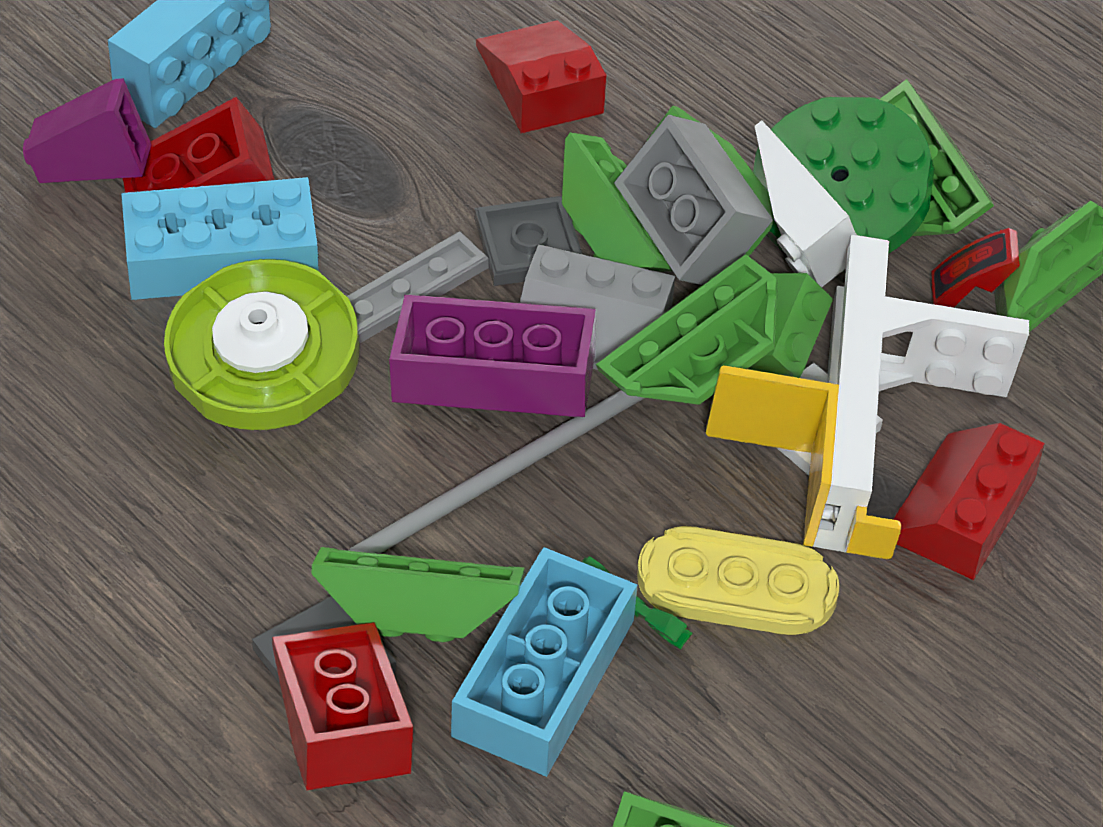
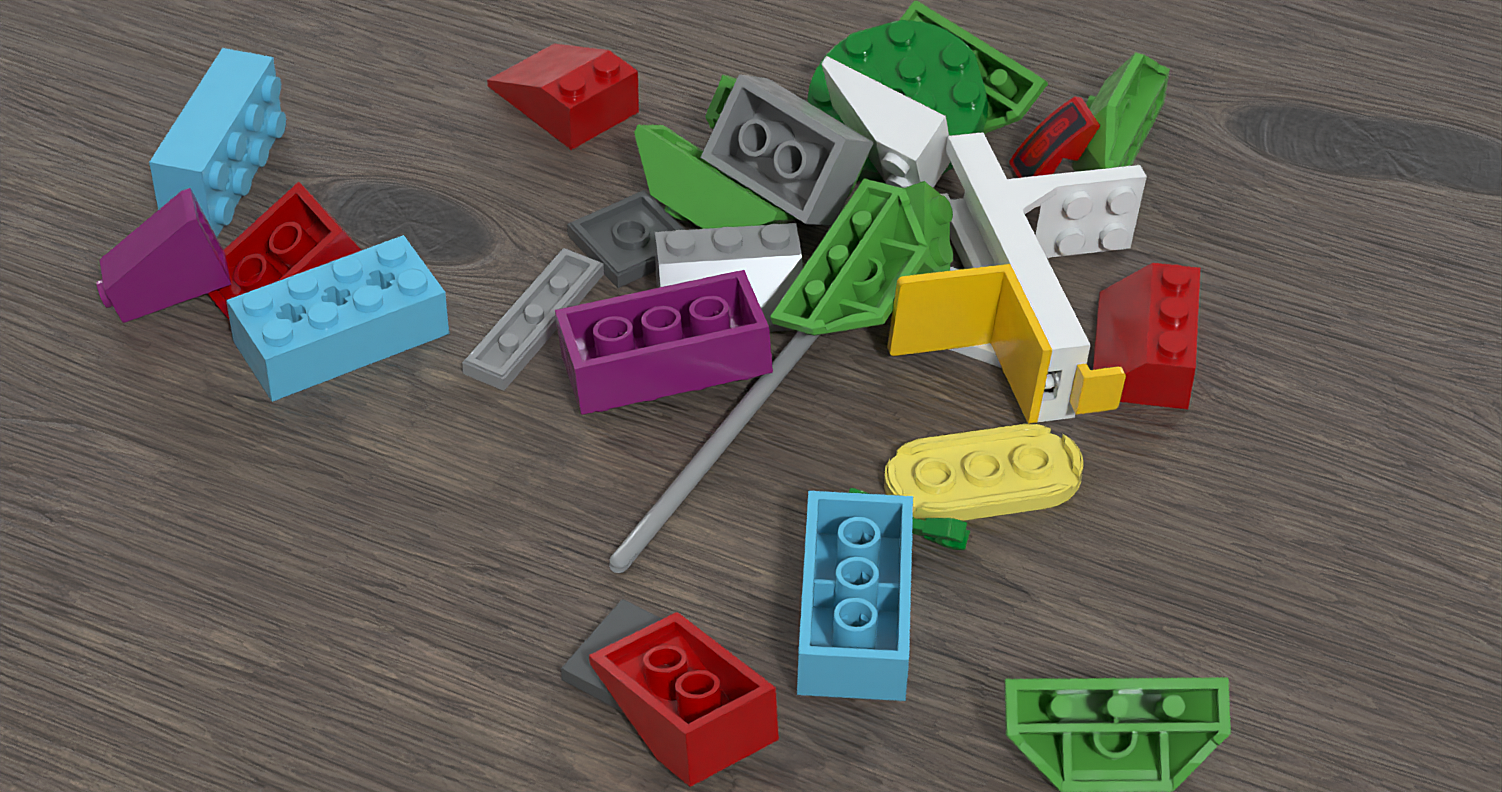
camera: 20 degrees left, 5 degrees down
lime piece [164,259,360,430] -> none
bright green wedge [311,547,524,642] -> none

